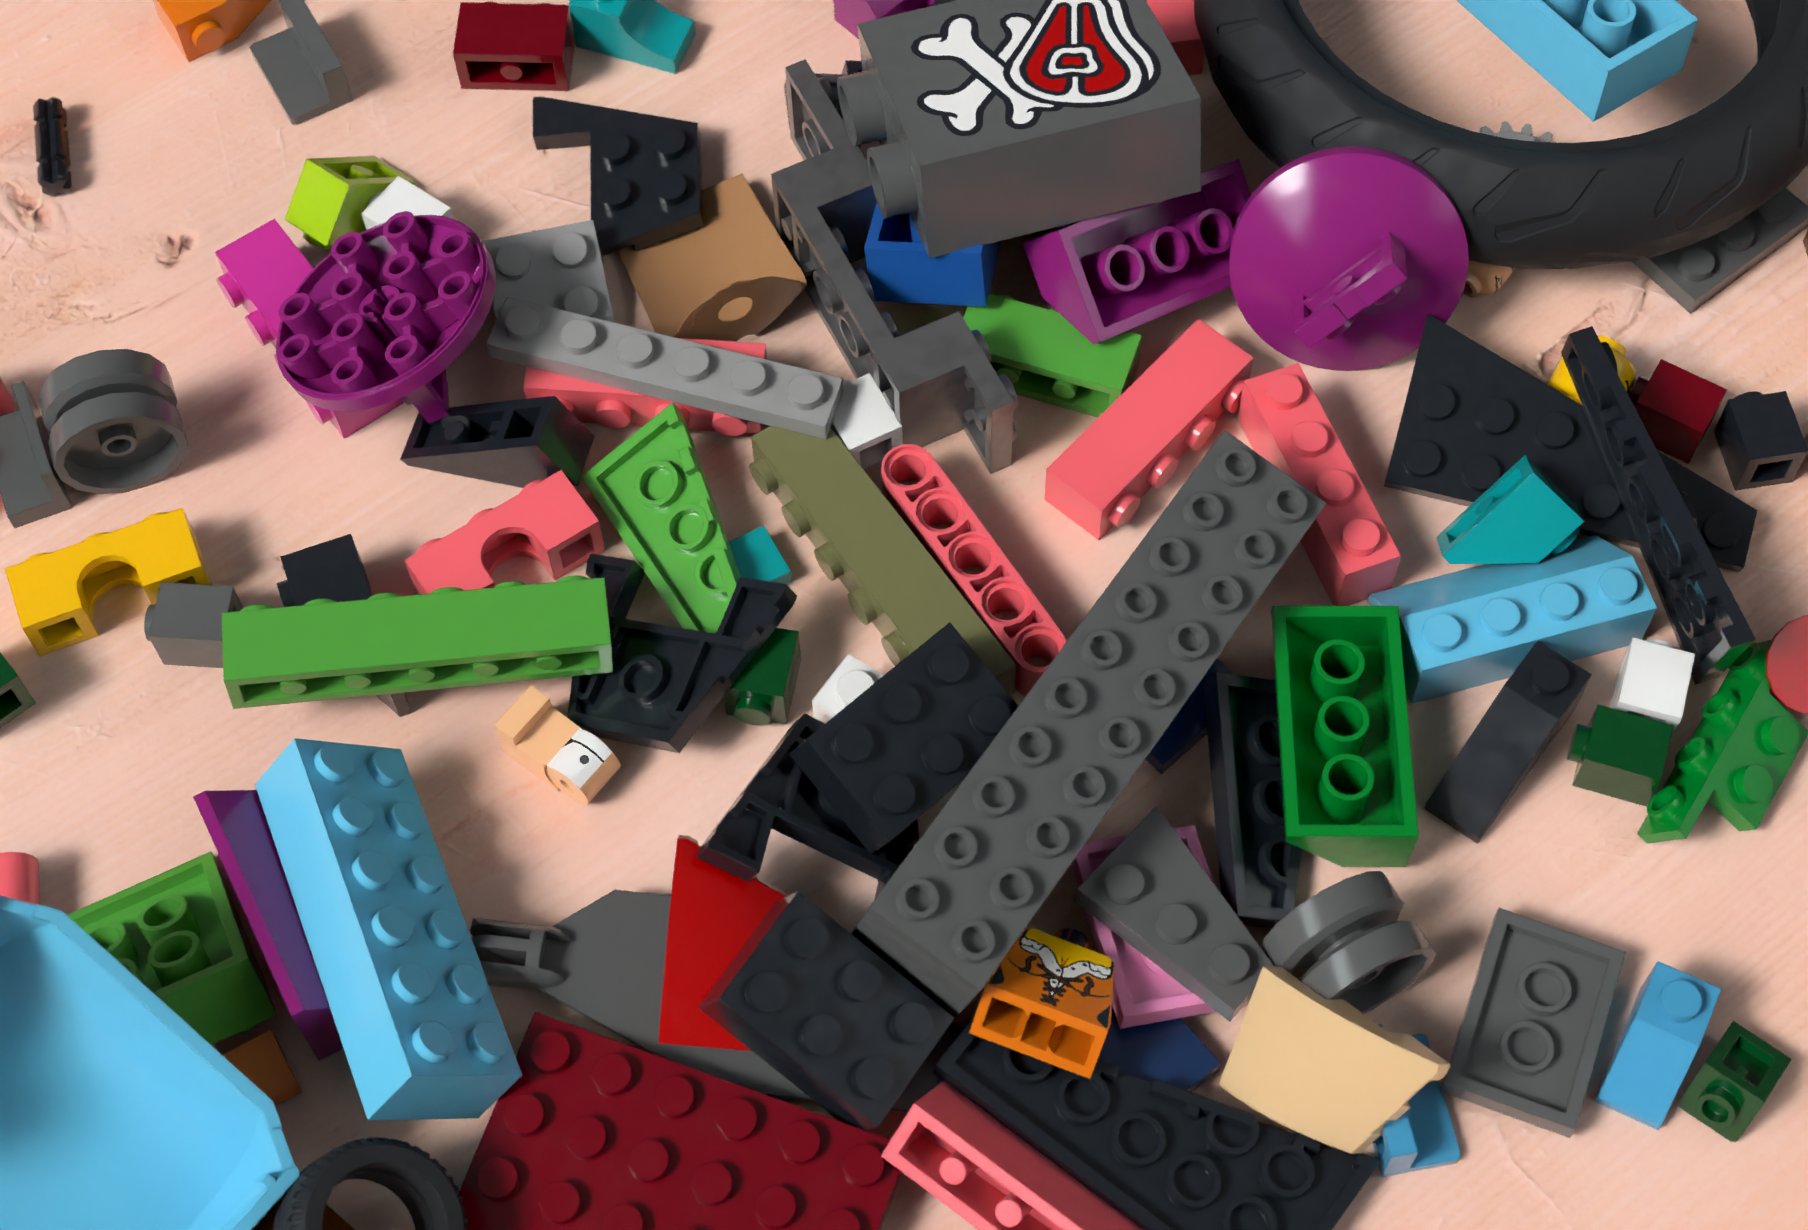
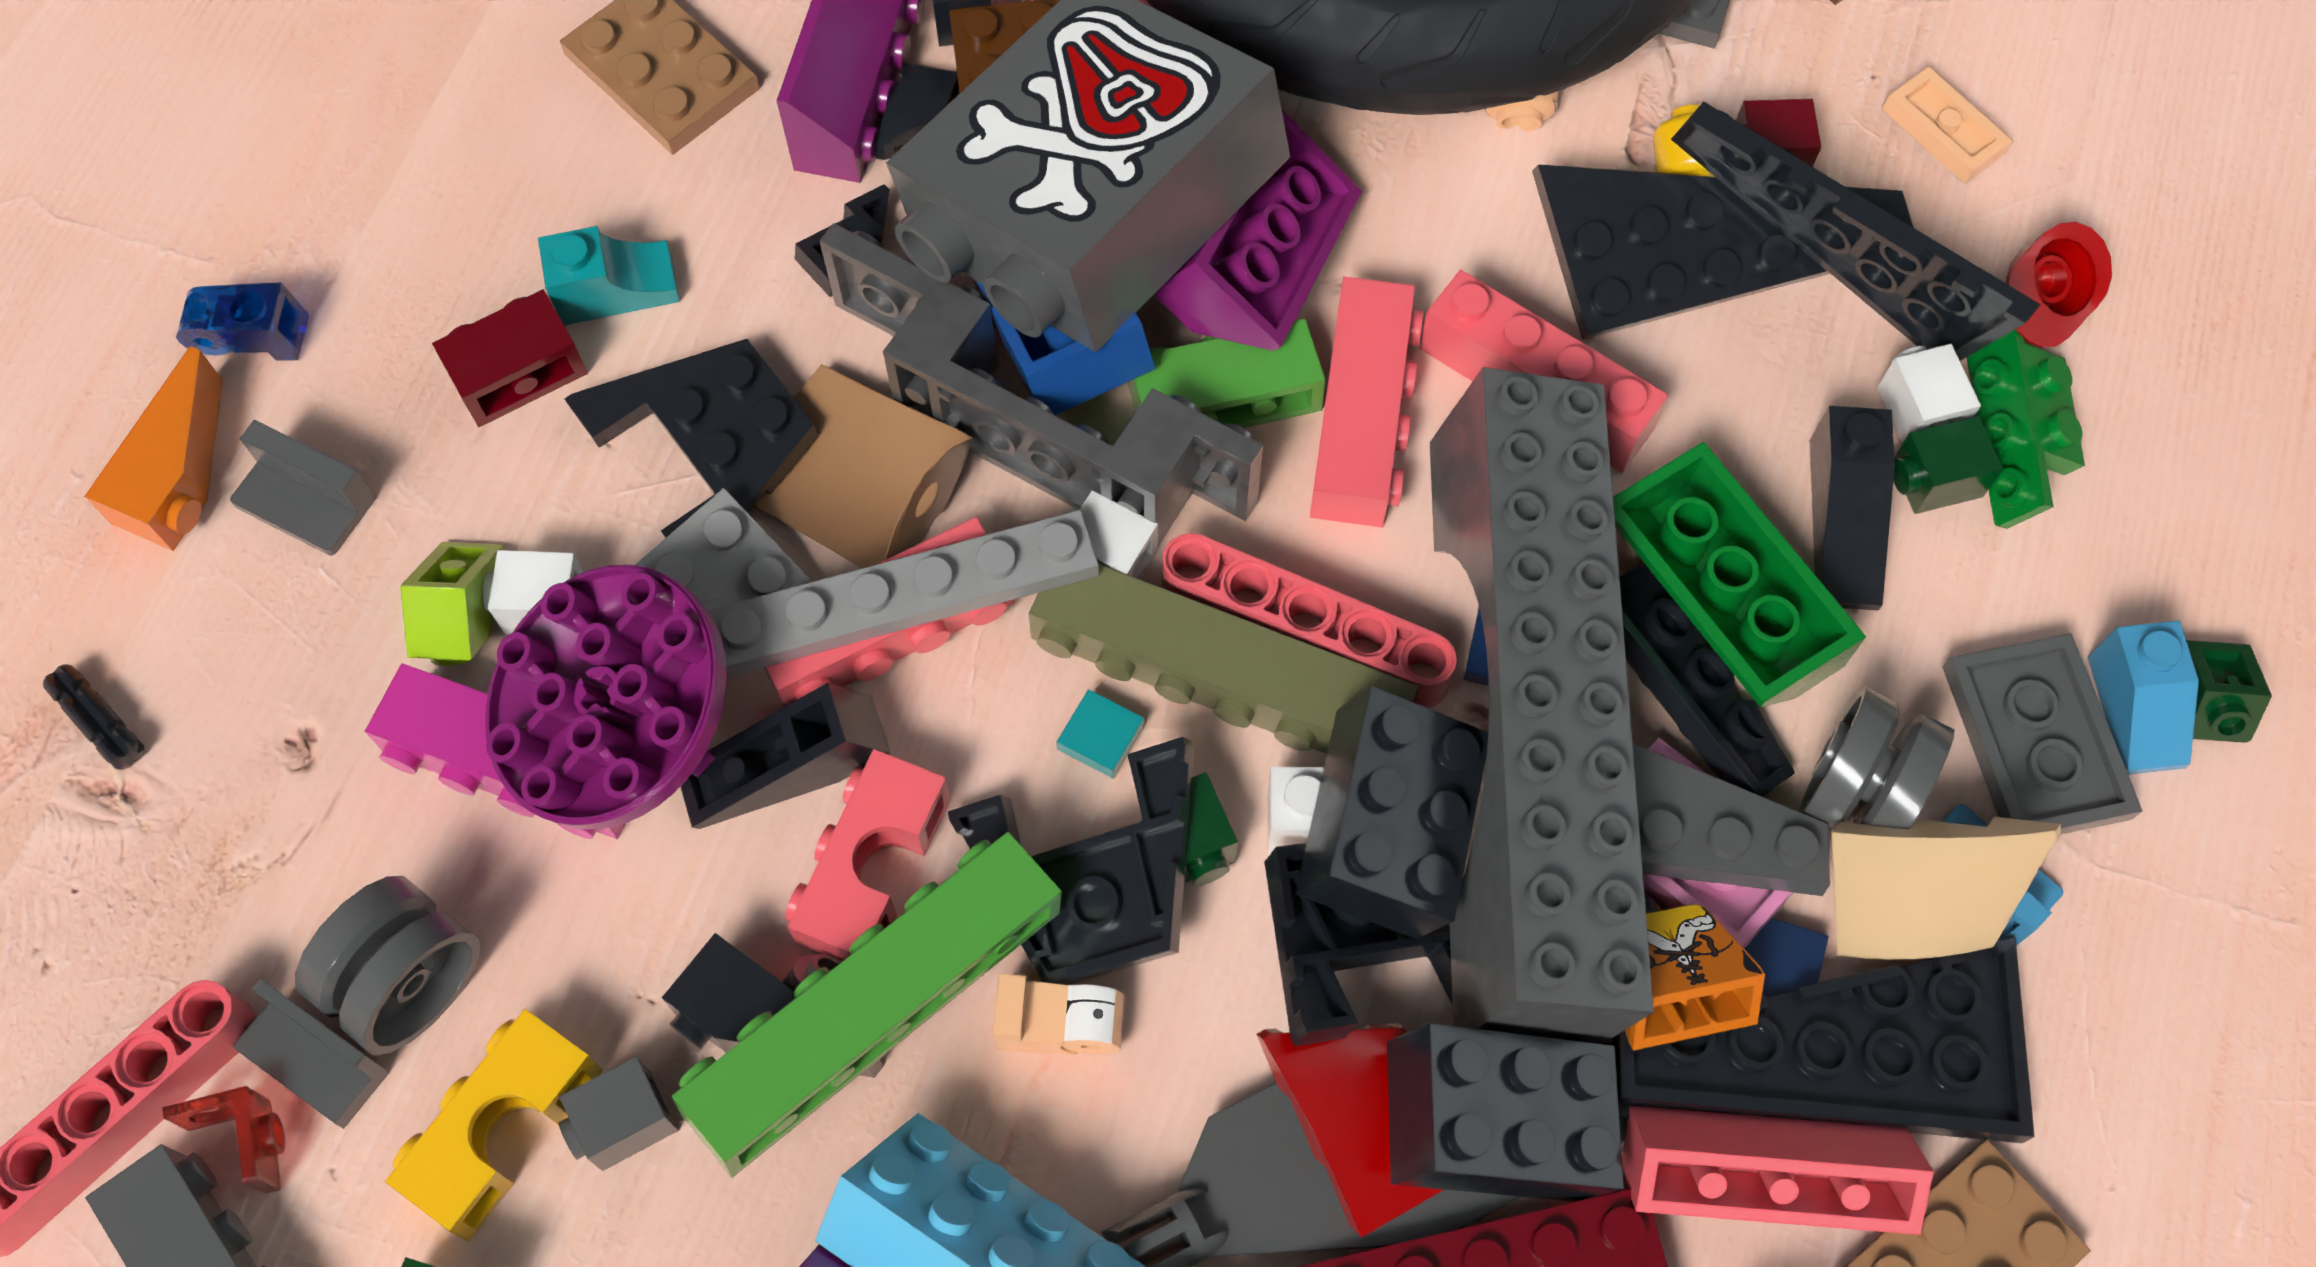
camera: 35 degrees left, 5 degrees up
bright green wing [581,402,741,634] -> none
magenta bracket [1229,146,1469,371] -> none
medium azure slope [1368,535,1657,704] -> none
teal slope [1436,455,1585,564] -> none
black brick [1714,391,1808,491] -> none

